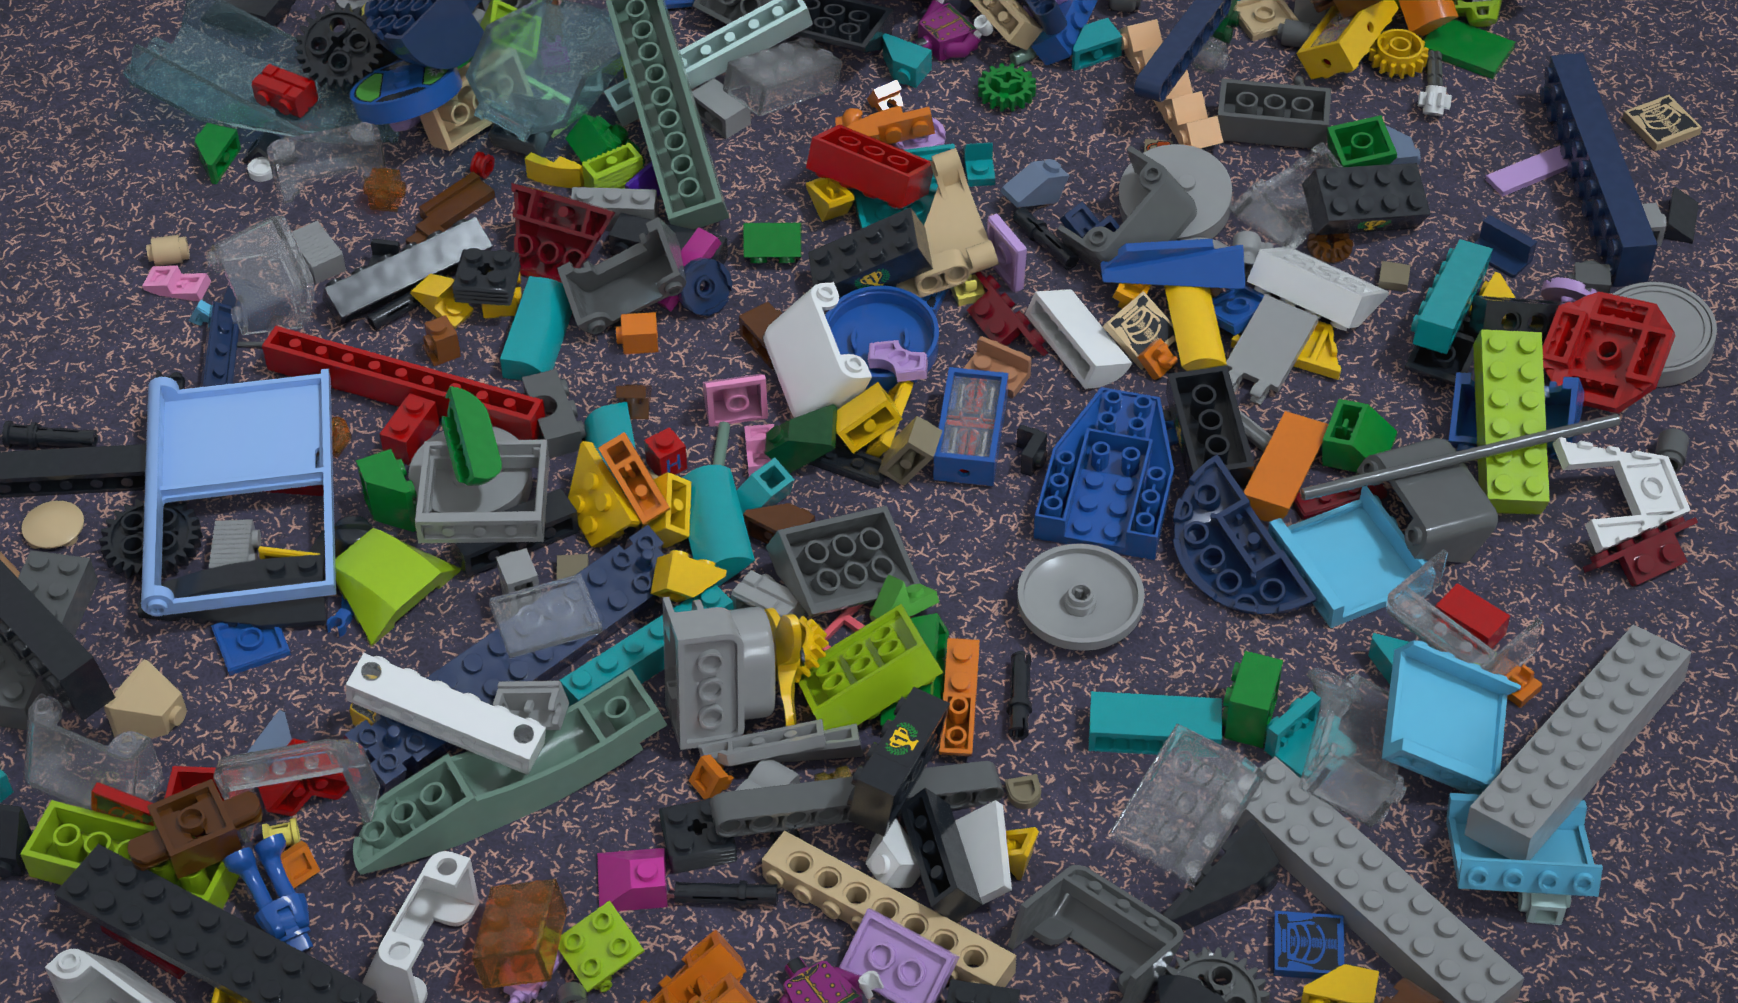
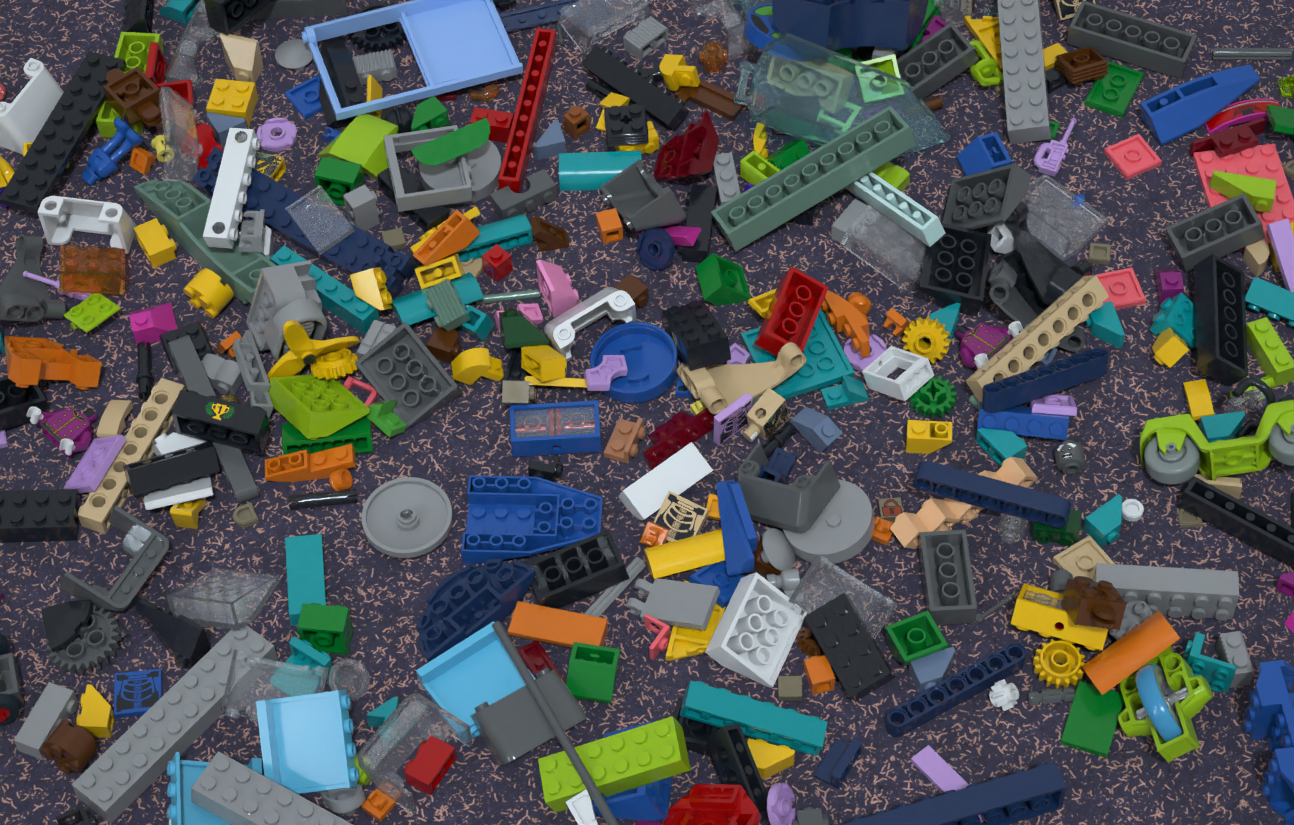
camera: 80 degrees right, 5 degrees up
none -> tan slope [96,400,133,438]
none -> yellow brick [133,218,177,268]
none -> yellow brick [183,268,234,319]
none -> yellow brick [206,79,258,128]
none -> lavender tile [256,117,298,152]
none -> light grey dish [275,39,313,71]
none -> green brick [314,157,365,206]
none -> light grey piece [319,784,366,817]
none -> orange tile [329,467,353,491]
none -> sand green brick [426,279,471,332]
none -> yellow brick [451,348,504,385]
none -> sand blue slope [534,119,566,160]
none -> coral bracket [644,614,670,661]
none -> yellow brick [659,54,701,91]
none -> tan torso [742,388,789,442]
none -> orange brick [804,655,835,695]
none -> white window [862,346,934,401]
none -> dark blue beam [886,642,1026,737]
none -> yellow gear [902,316,951,364]
none -> yellow slope [906,420,952,454]

